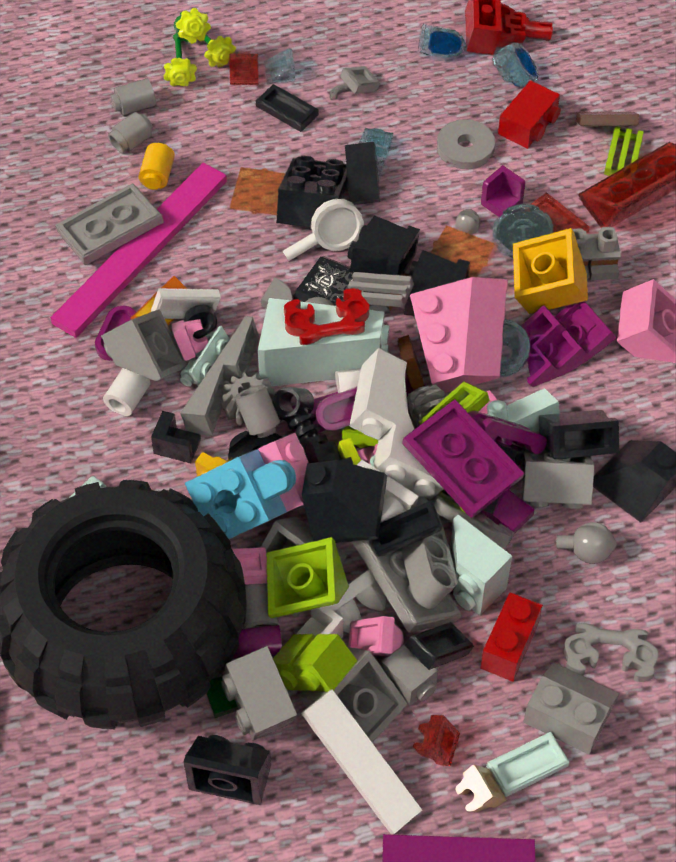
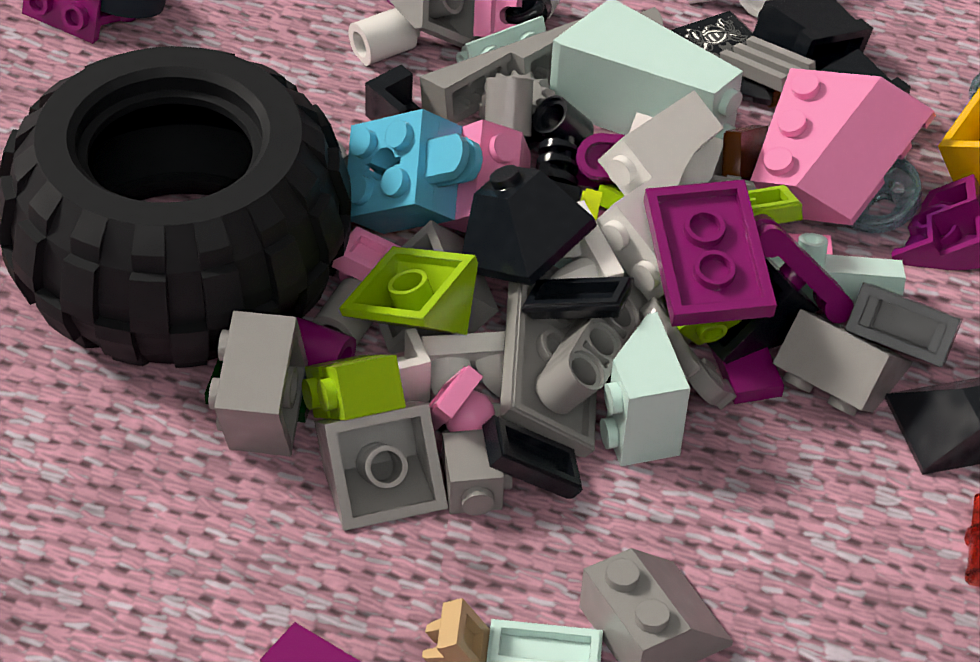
camera: 30 degrees right, 10 degrees down
black slope [183,735,271,805] -> none
red helmet [284,288,369,345] -> none
white tile [301,689,422,834] -> none
clear red tile [413,715,460,766] -> none
clear orange piece [431,226,495,278] -> none
light grey hinge [455,209,480,235] -> none
red brick [480,592,543,682] -> none
light grey piece [556,522,617,564] -> none
light grey helmet [563,623,659,682] -> none

